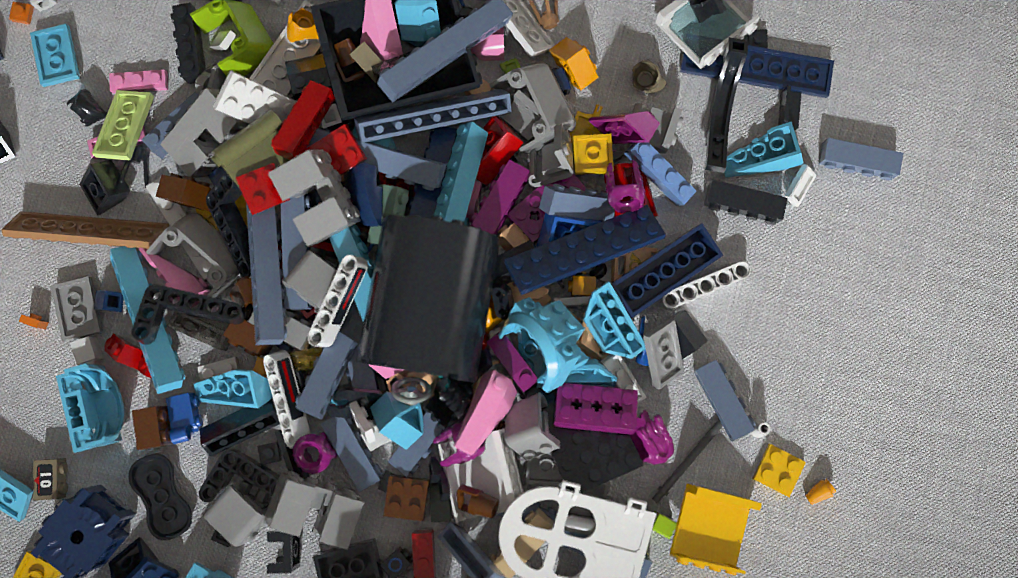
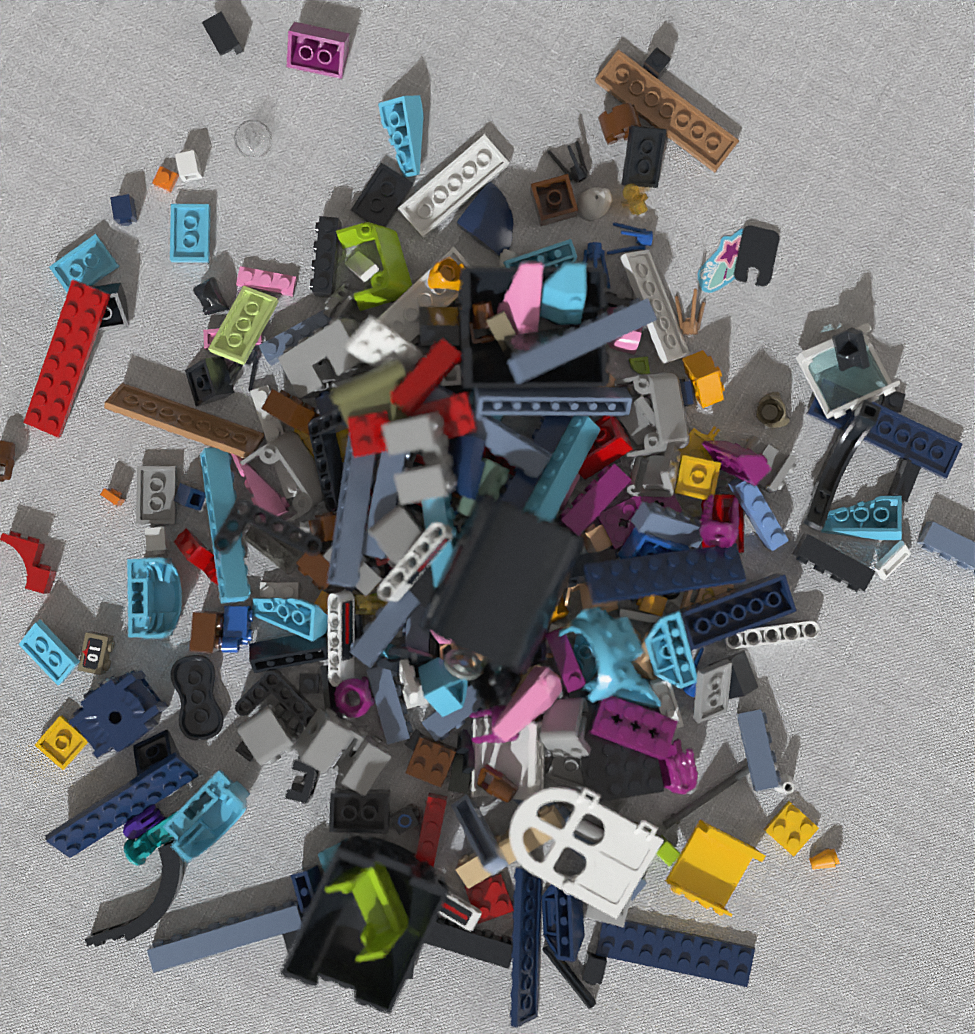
camera: 15 degrees right, 5 degrees up
black beam [492,283,514,320] -> none

